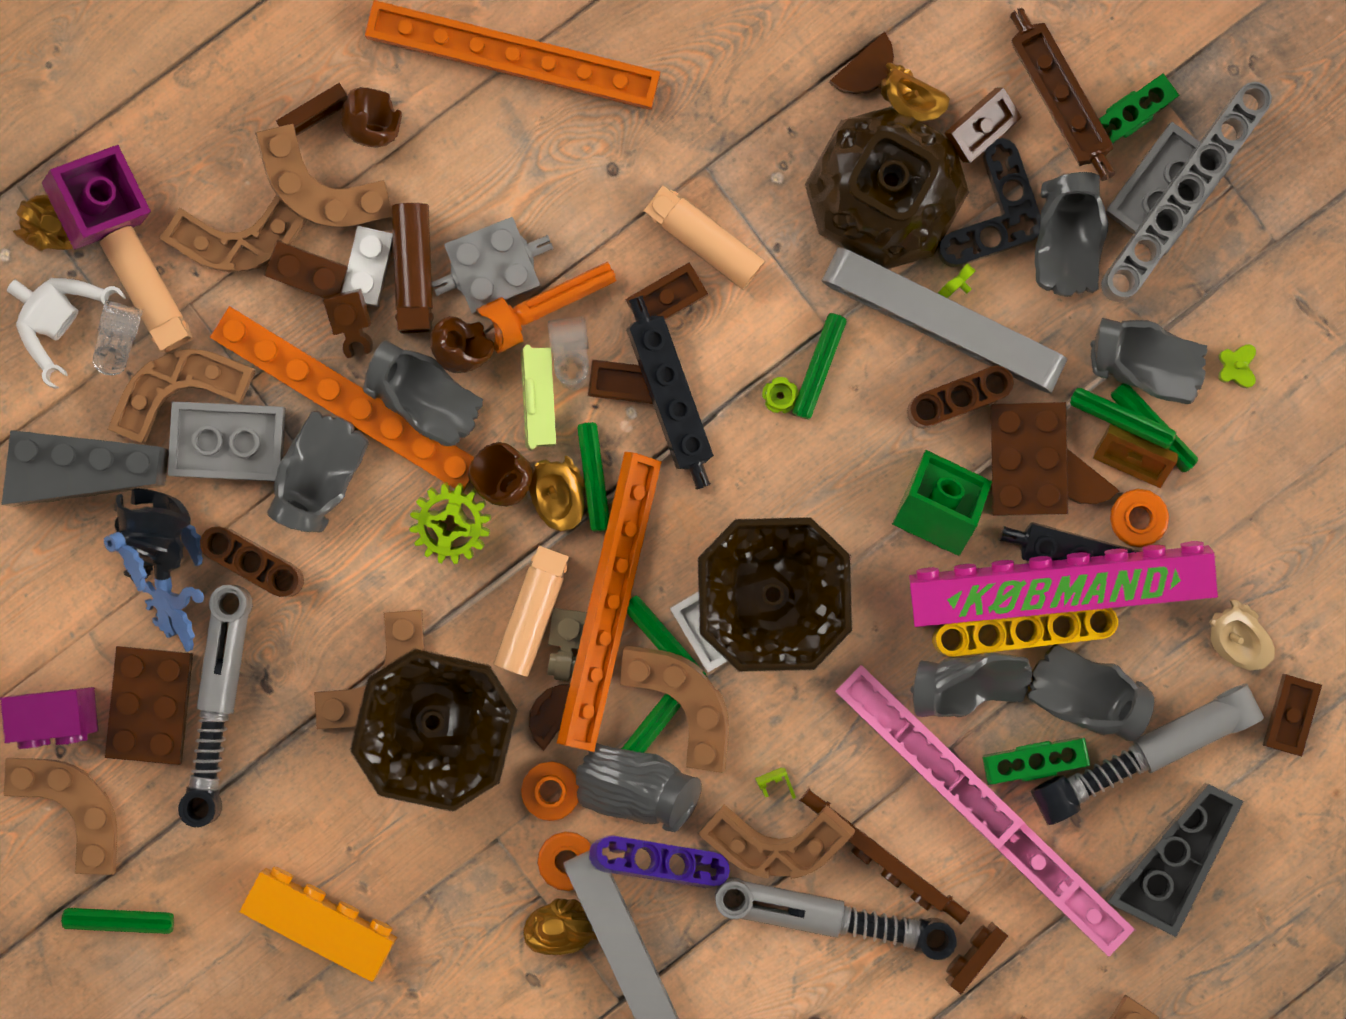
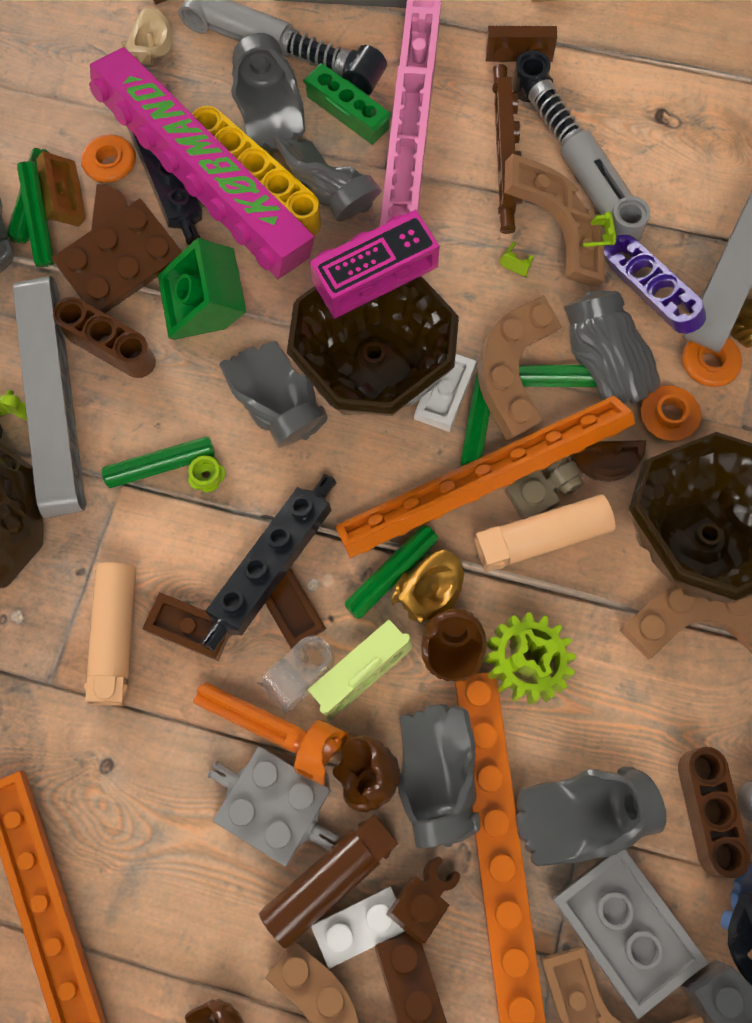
camera: 120 degrees left, 15 degrees down
none -> dark grey hair [220,341,328,448]
none -> dark pink brick [309,209,440,319]
none -> lime piece [582,211,616,247]

